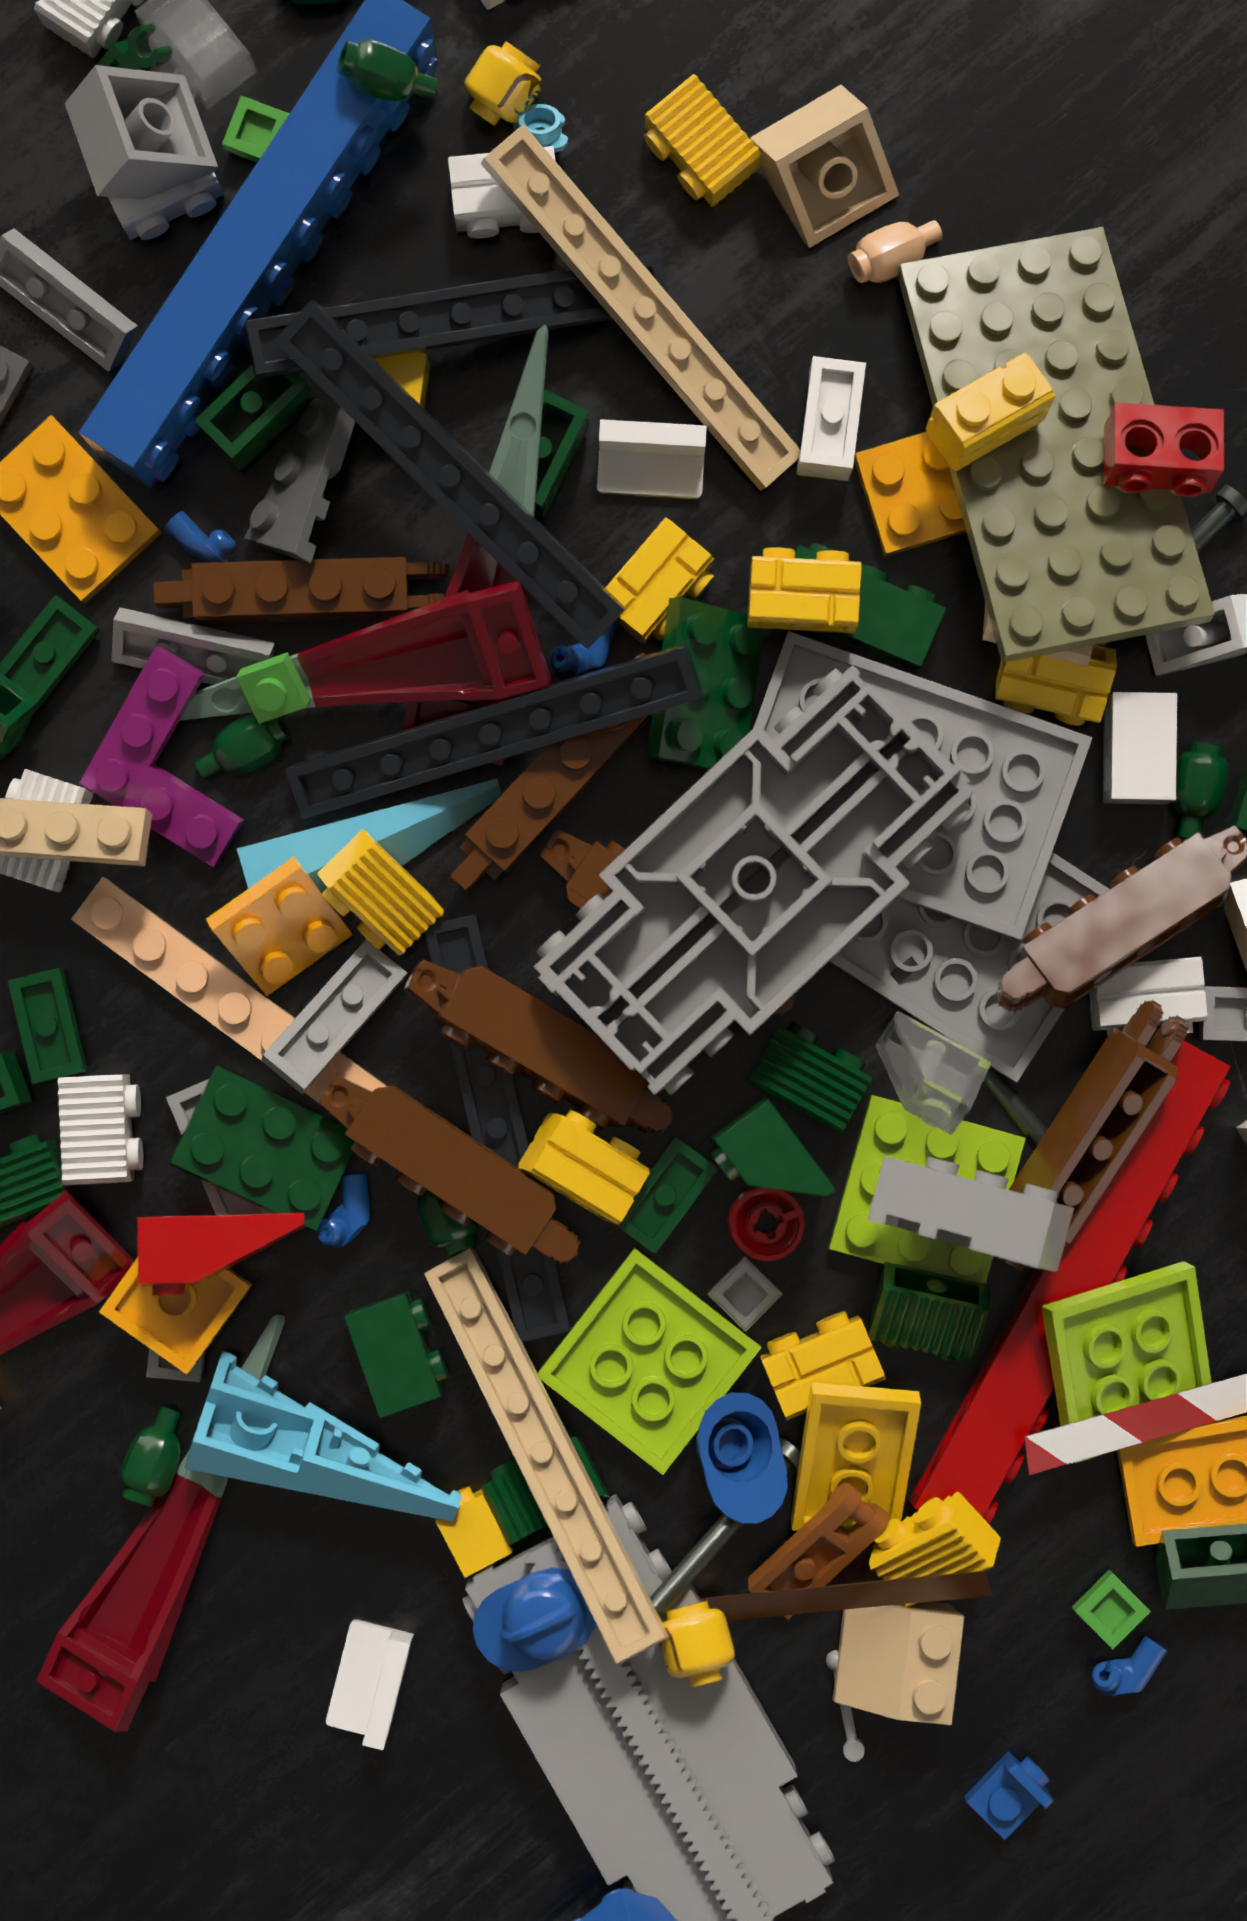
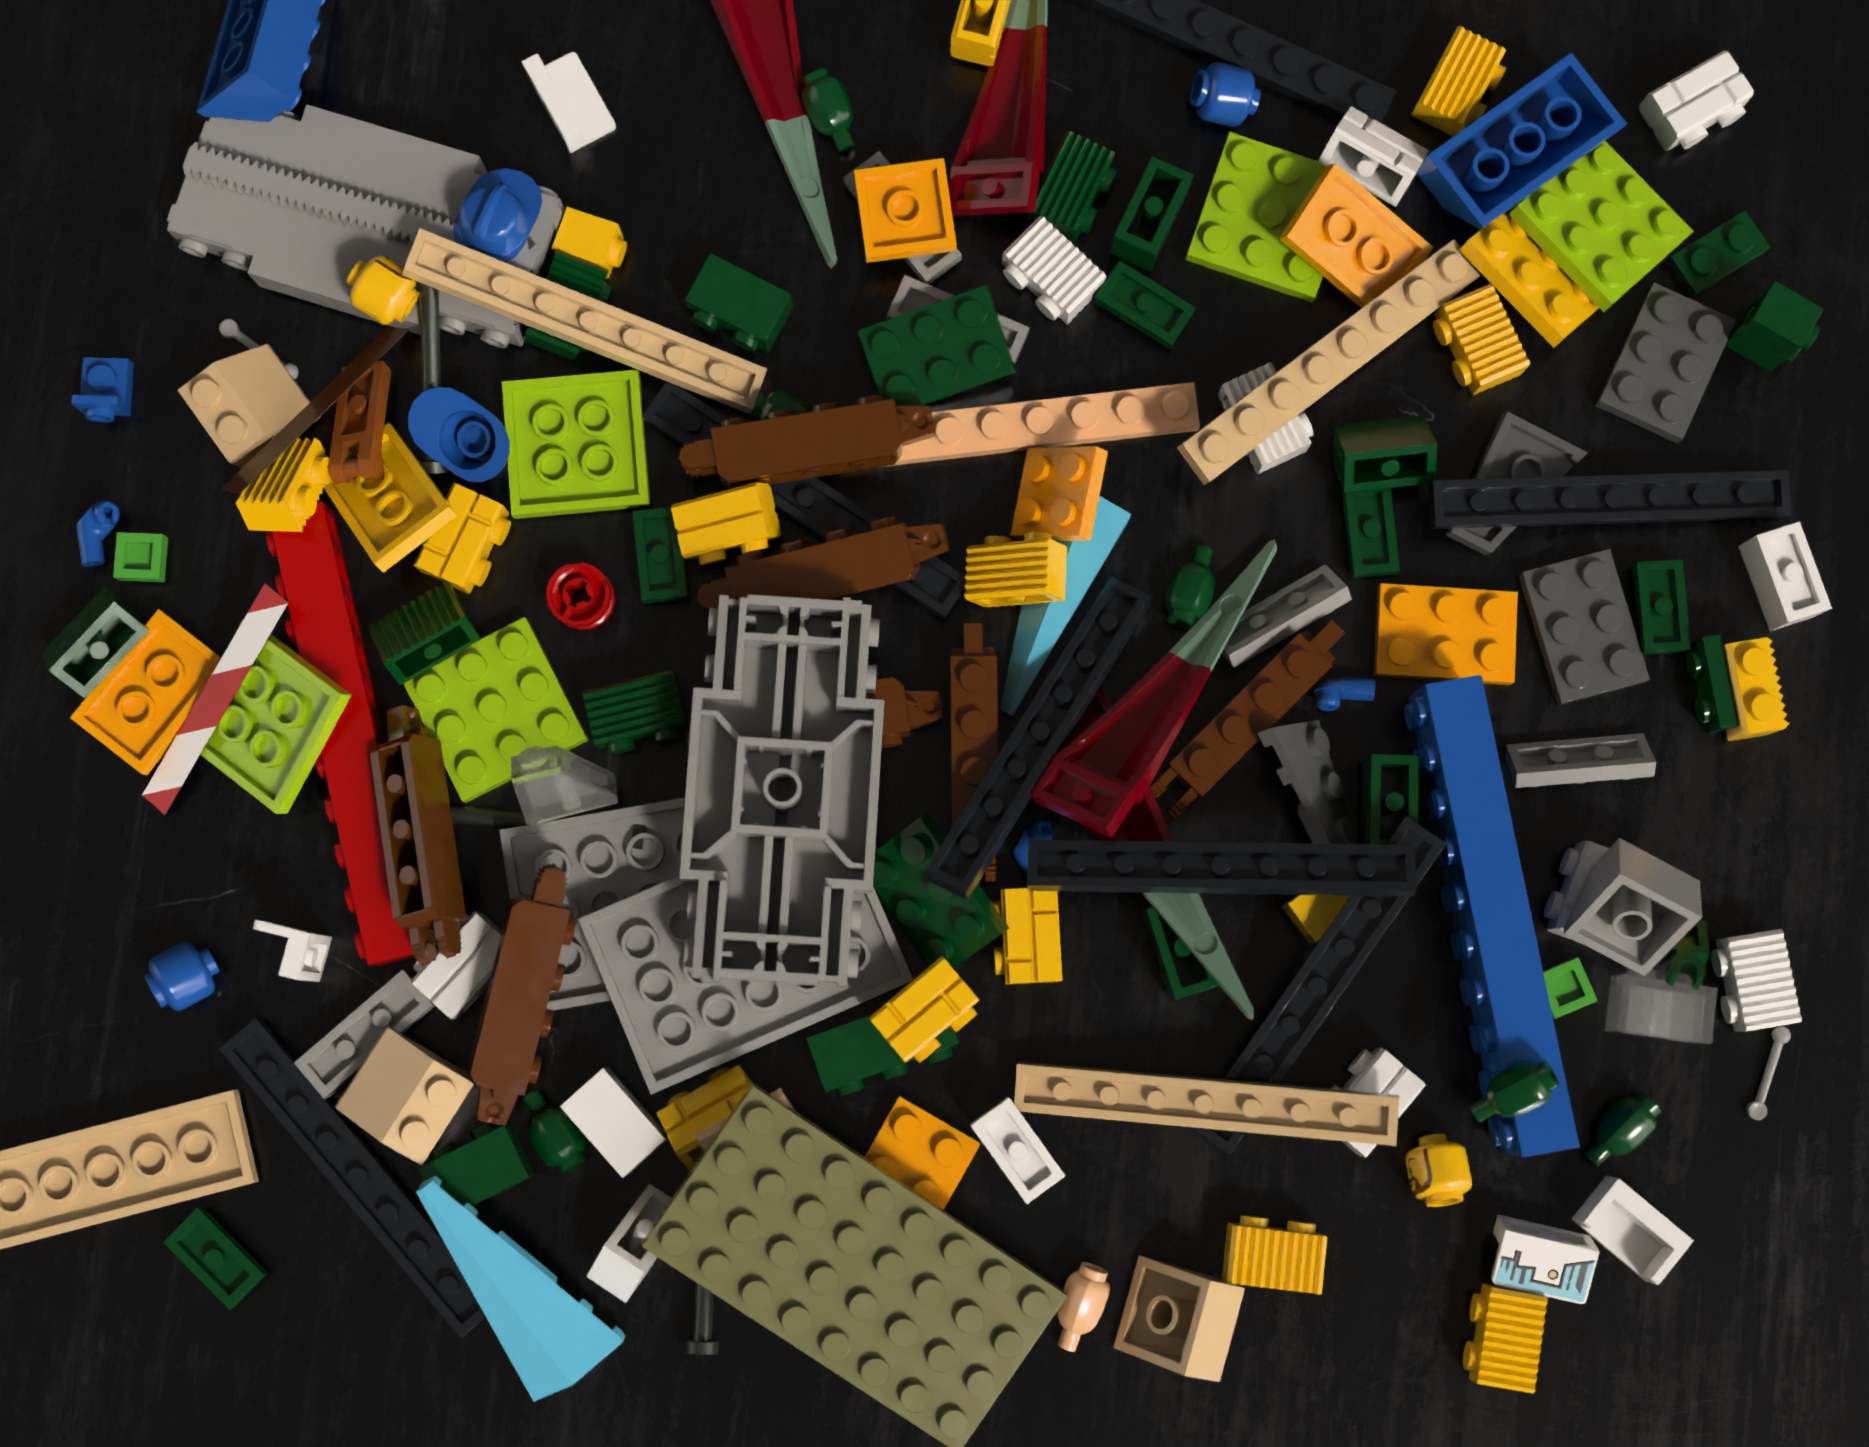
camera: 135 degrees right, 5 degrees down
magenta plate [79,646,244,867] -> none
red slope [138,1213,306,1296] -> none
medium azure wedge [184,1351,462,1522] -> none
bright green plate [236,652,311,724] -> none
light grey plate [261,939,407,1095] -> none
blue arm [316,1173,370,1248] -> none
medium azure plate [513,104,568,152] -> none
white panel [597,419,707,499] -> none
light grey tile [707,1255,783,1332] -> none
dark green slope [709,1098,836,1196] -> none
light grey wedge [867,1156,1074,1272] -> none
yellow brick [926,353,1055,472] -> none
red brick [1103,402,1224,497] -> none

